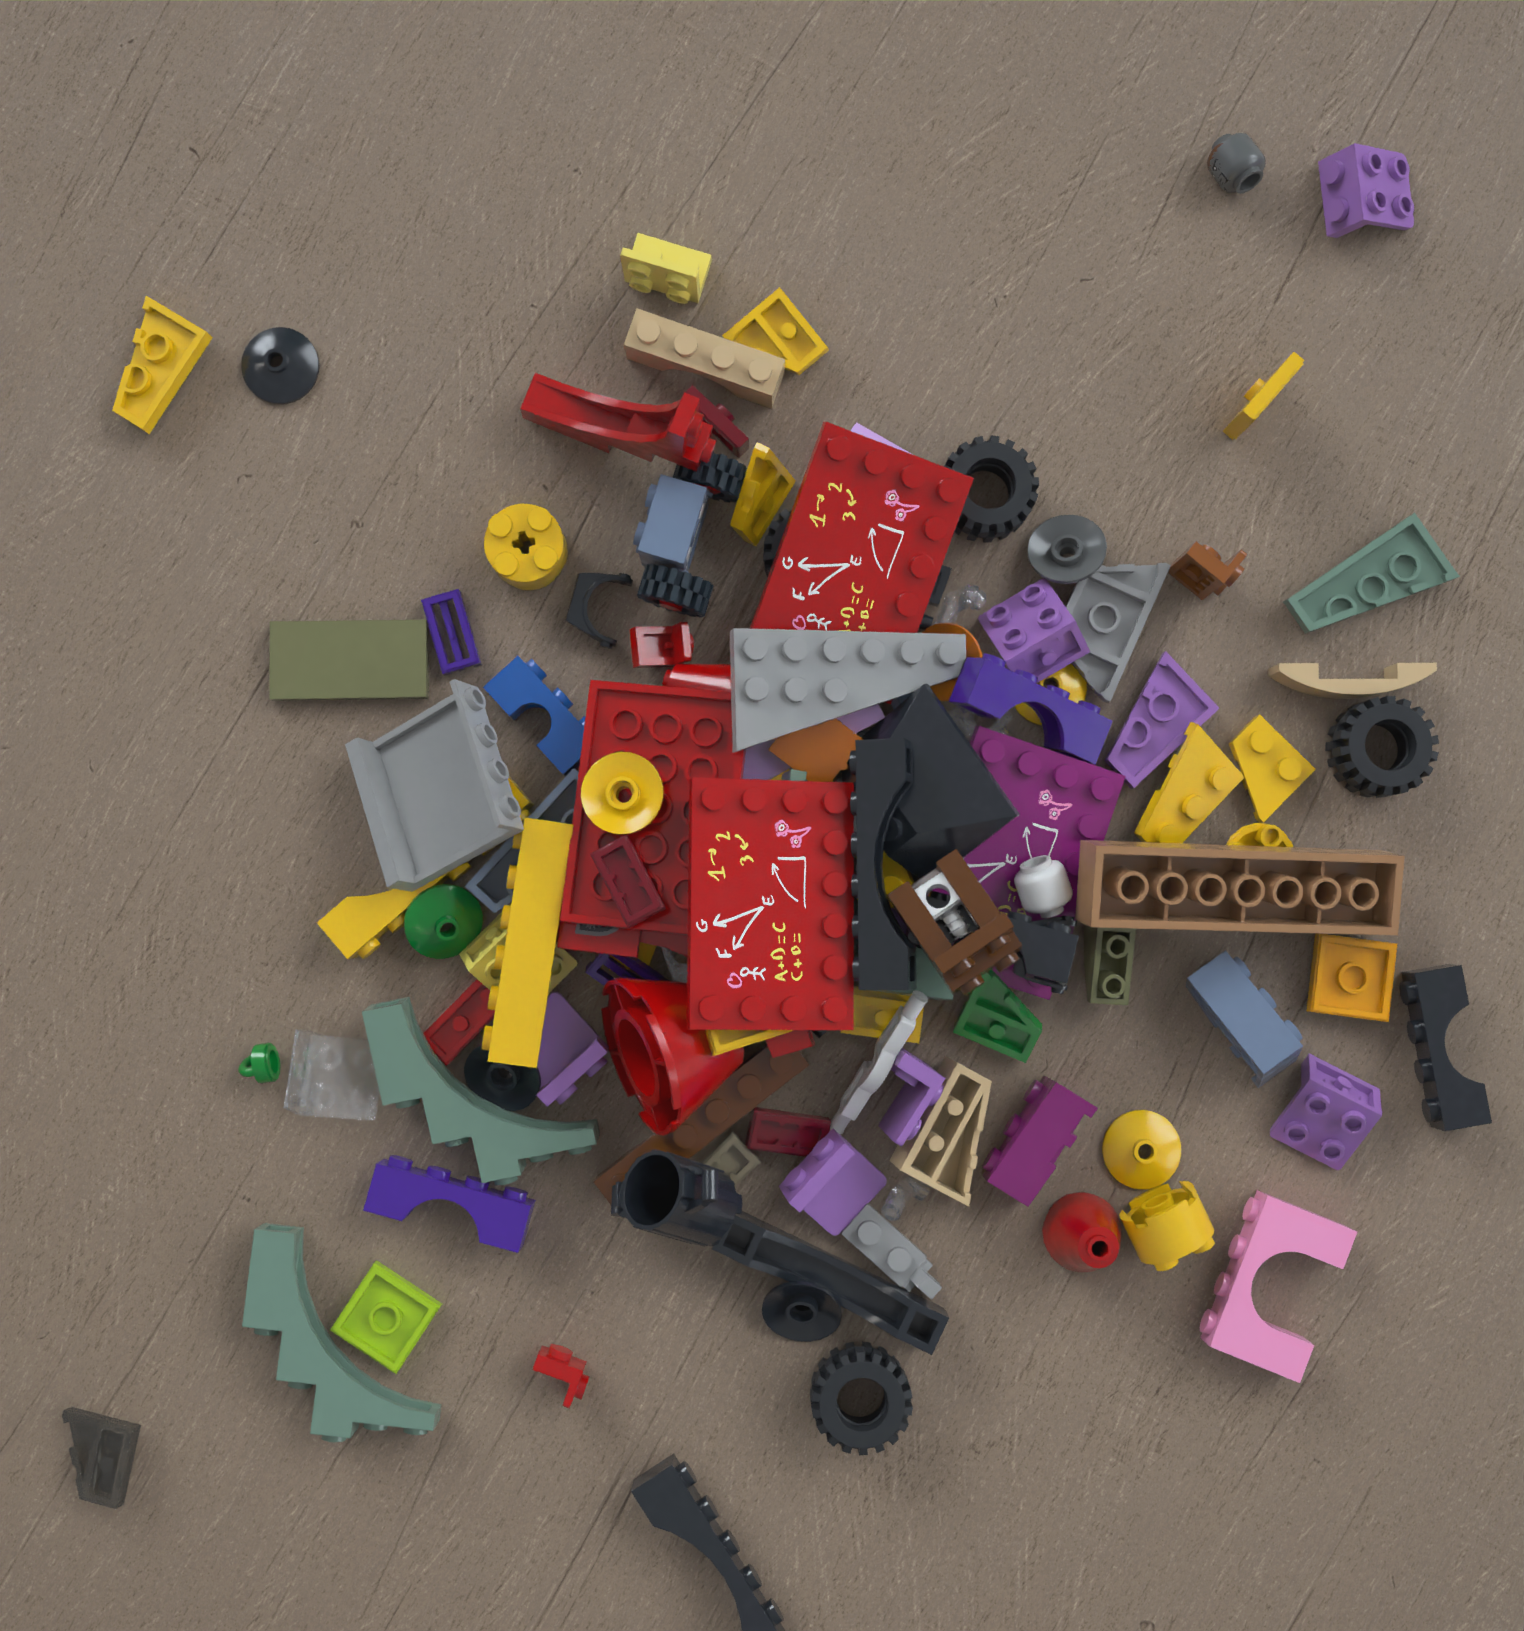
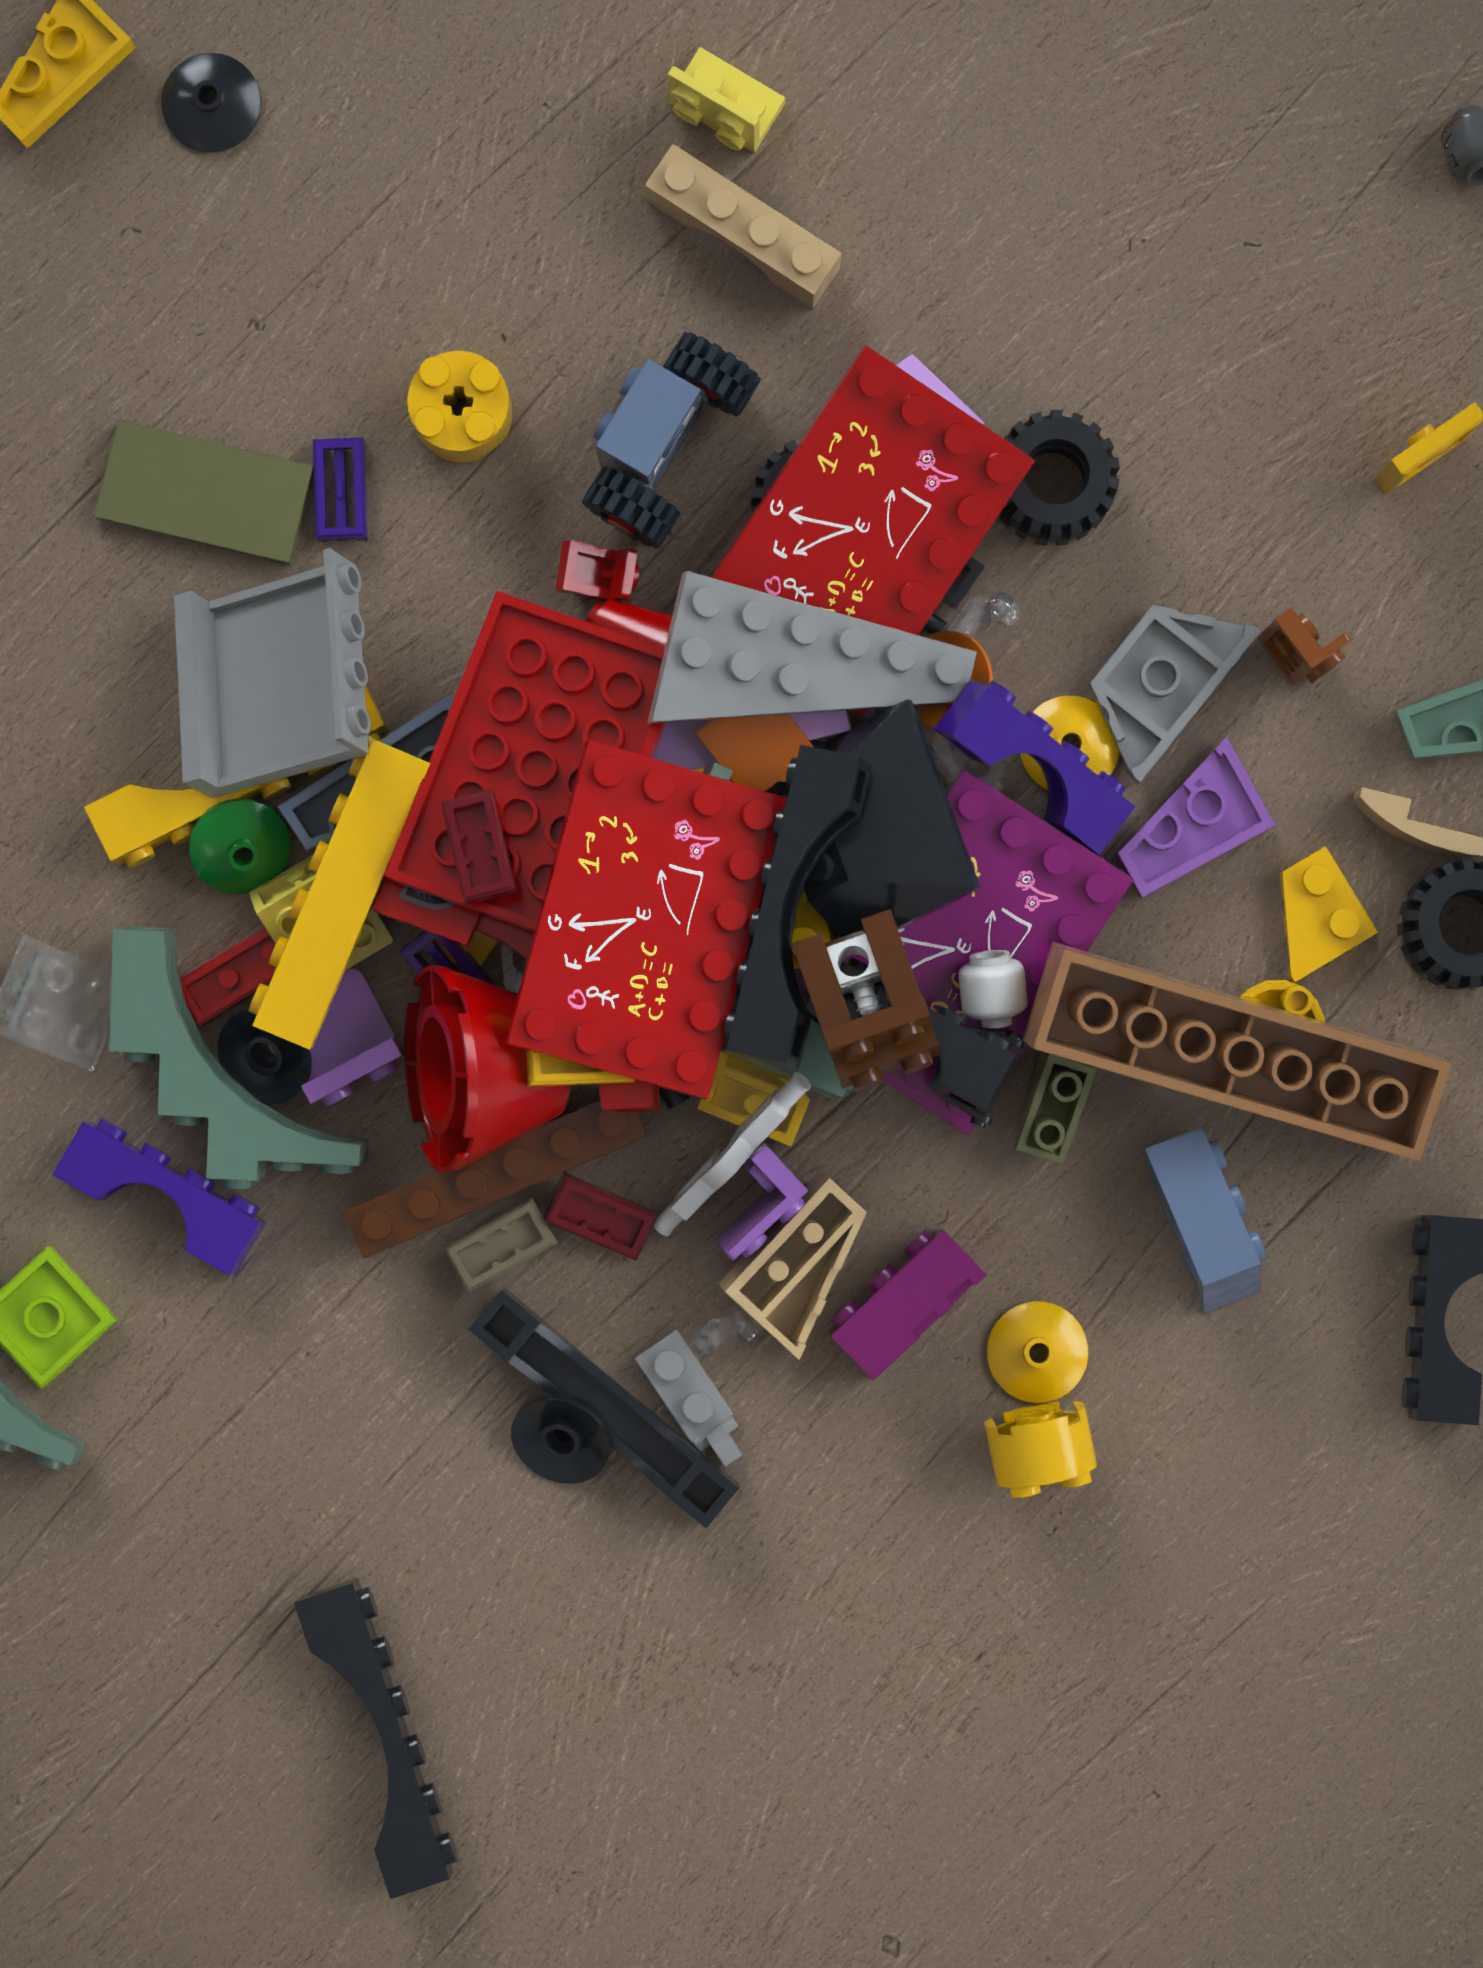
camera: 25 degrees right, 0 degrees up
blue arch [483,656,585,777] -> none
red arch [520,373,717,472] -> none
red bracket [532,1344,590,1409] -> none
black helmet [565,573,633,649] -> none
yellow dish [581,752,663,835] -> none
black container [611,1149,743,1247] -> none
dark red plate [685,385,749,458] -> none
yellow wing [722,287,829,375] -> none
yellow wing [730,442,796,546] -> none
medium lavender bracket [779,1128,887,1236] -> none
black tyre [810,1341,913,1455] -> none
green wing [953,969,1042,1063] -> none
medium lavender bracket [978,578,1091,683] -> none
dark grey dish [1028,515,1107,584] -> none
red cone [1042,1192,1122,1272] -> none
yellow wing [1134,722,1245,843] -> none
bright pink arch [1200,1190,1357,1383] -> none
medium lavender bracket [1270,1053,1382,1170] -> none
light orange plate [1306,933,1398,1022] -> none

